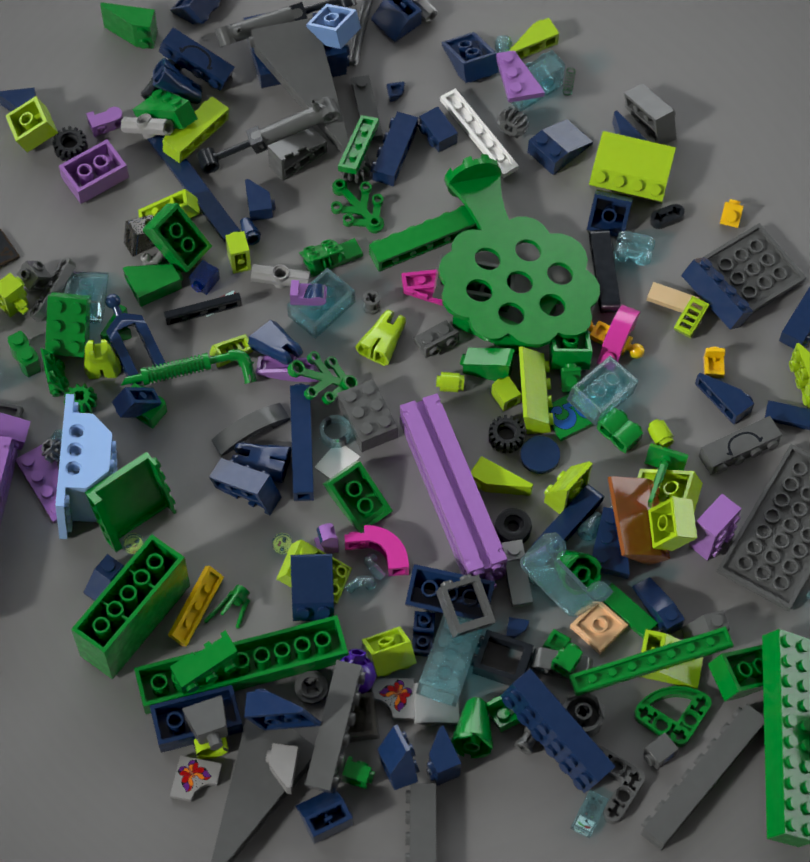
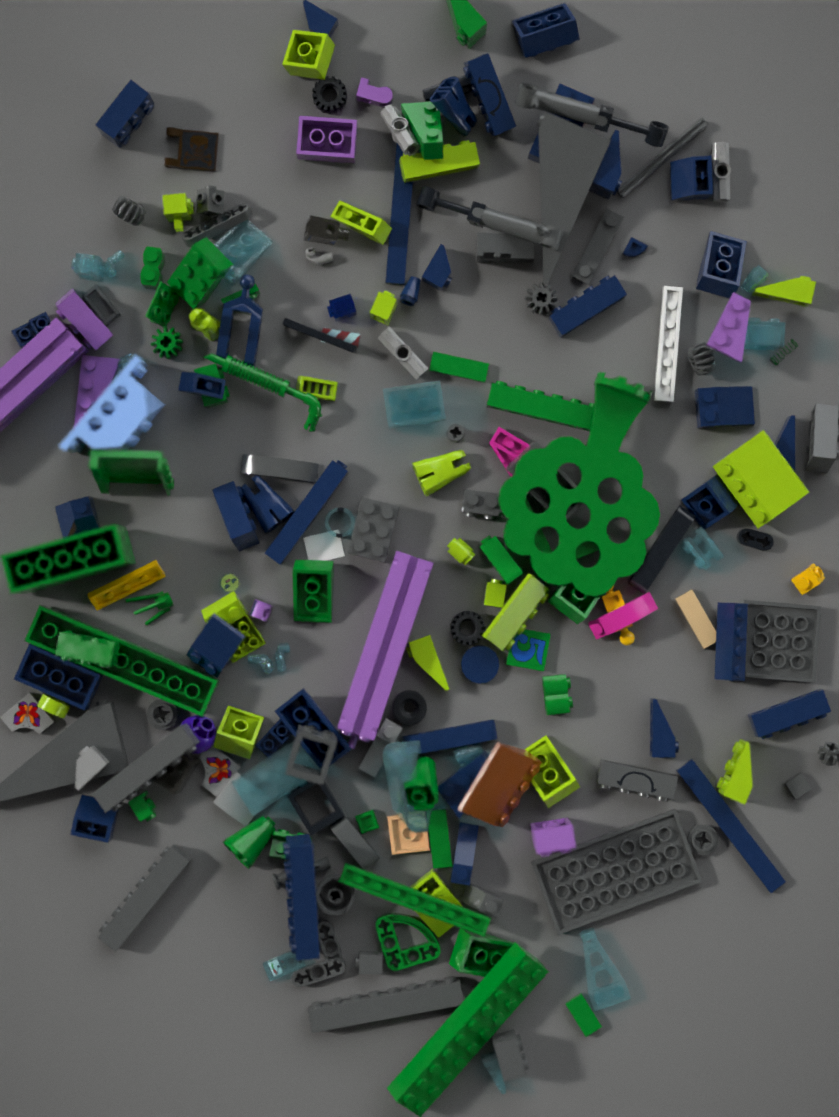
camera: 40 degrees right, 25 degrees up
dark grey gear [42,437,62,463] -> none
green slope [123,264,183,307] -> none
clear light blue tile [123,533,144,554] -> none
green brick [142,203,212,272] -> none
dark grey torso [182,696,228,750] -> none
dark blue slope [244,689,321,731] -> none
dark blue piece [248,320,303,365] -> none
medium lavender slope [256,354,320,382] -> none
green plant [288,351,358,405] -> none
medium lavender leg [290,280,327,306] -> none
green hinge [299,239,345,272] -> none
medium blue slope [306,4,361,49] -> none
green plant [331,179,384,234] -> none
green plate [338,115,379,175] -> none
dark pink arch [344,525,409,576] -> none
dark blue slope [378,725,419,791] -> none
dark blue brick [418,106,458,153] -> none
dark blue slope [426,726,461,786] -> none
dark blue tile [506,617,530,638] -> none
lime slope [544,461,593,514] -> none
green brick [551,643,583,679] -> none
green bracket [560,363,582,392] -> none
clear light blue brick [567,356,639,426] -> none
green piece [644,443,689,508] -> none
lime brick [647,419,674,448] -> none
lime brick [648,497,697,551] -> none
lime slope [674,296,710,339] -> none
yellow bracket [703,346,725,378] -> none

